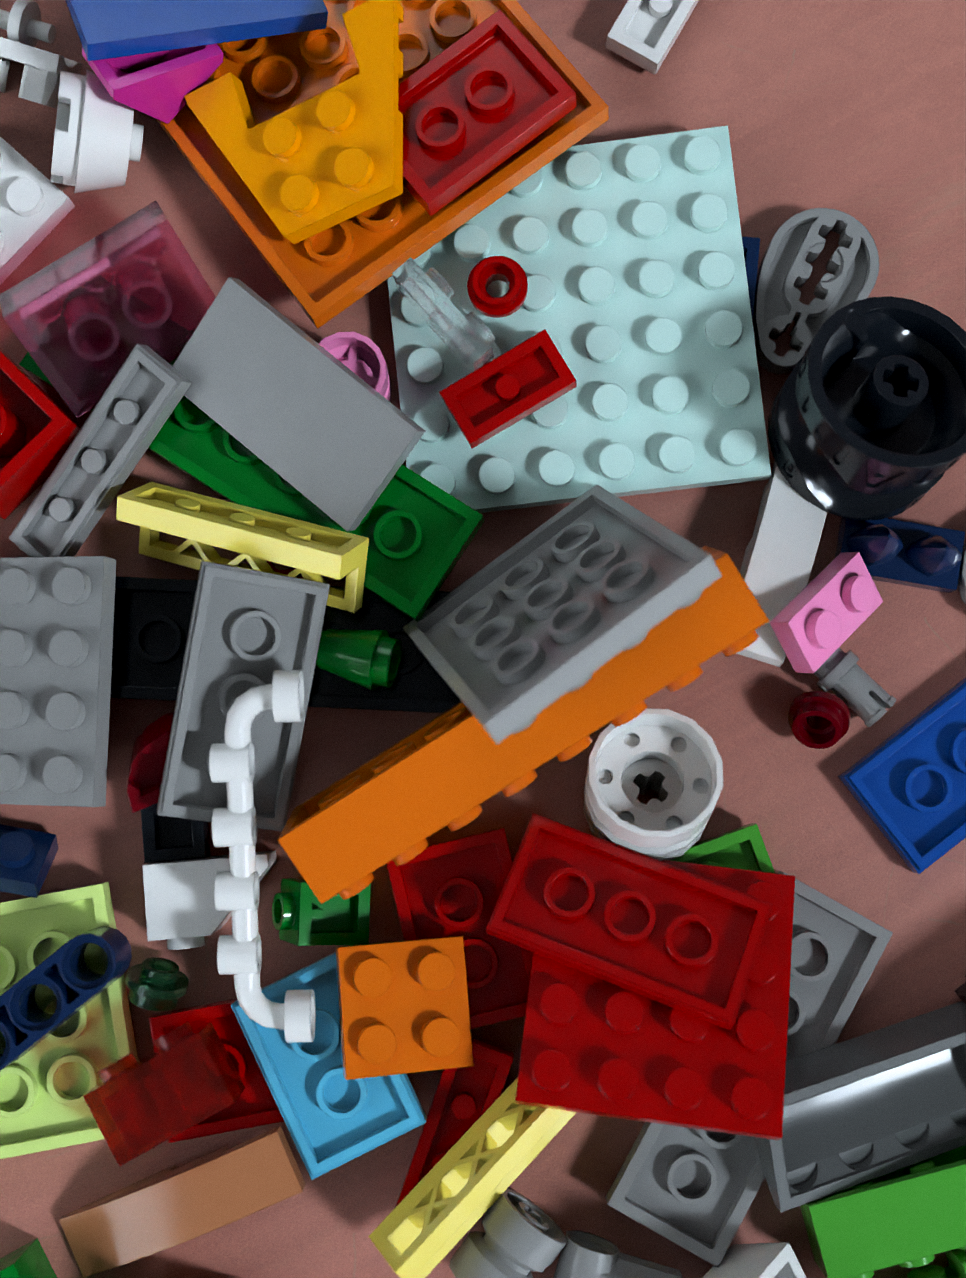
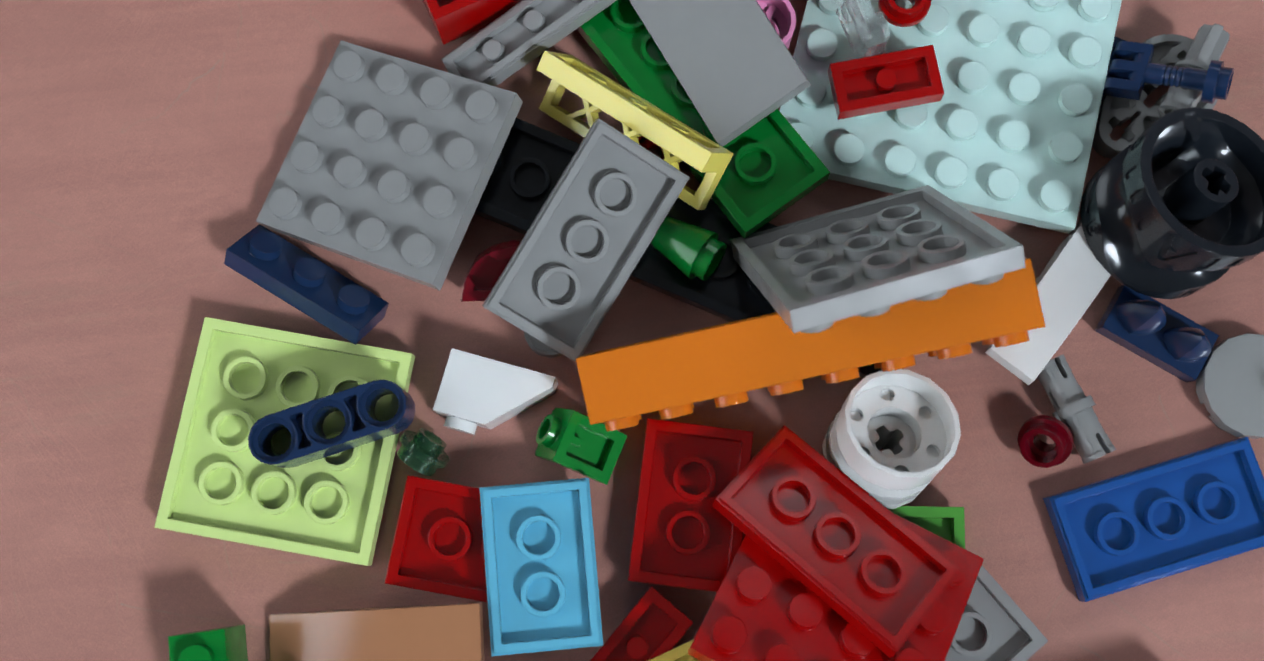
camera: 20 degrees right, 5 degrees down
clear red brick [83,1021,245,1167] -> none
black plate [141,803,210,863] -> none
white bar [209,670,316,1043] -> none
orange plate [335,936,473,1080] -> none
bright pink plate [769,552,883,673] -> none
none -> dark blue hinge [1103,41,1234,104]
none -> light grey axle [1158,23,1230,117]

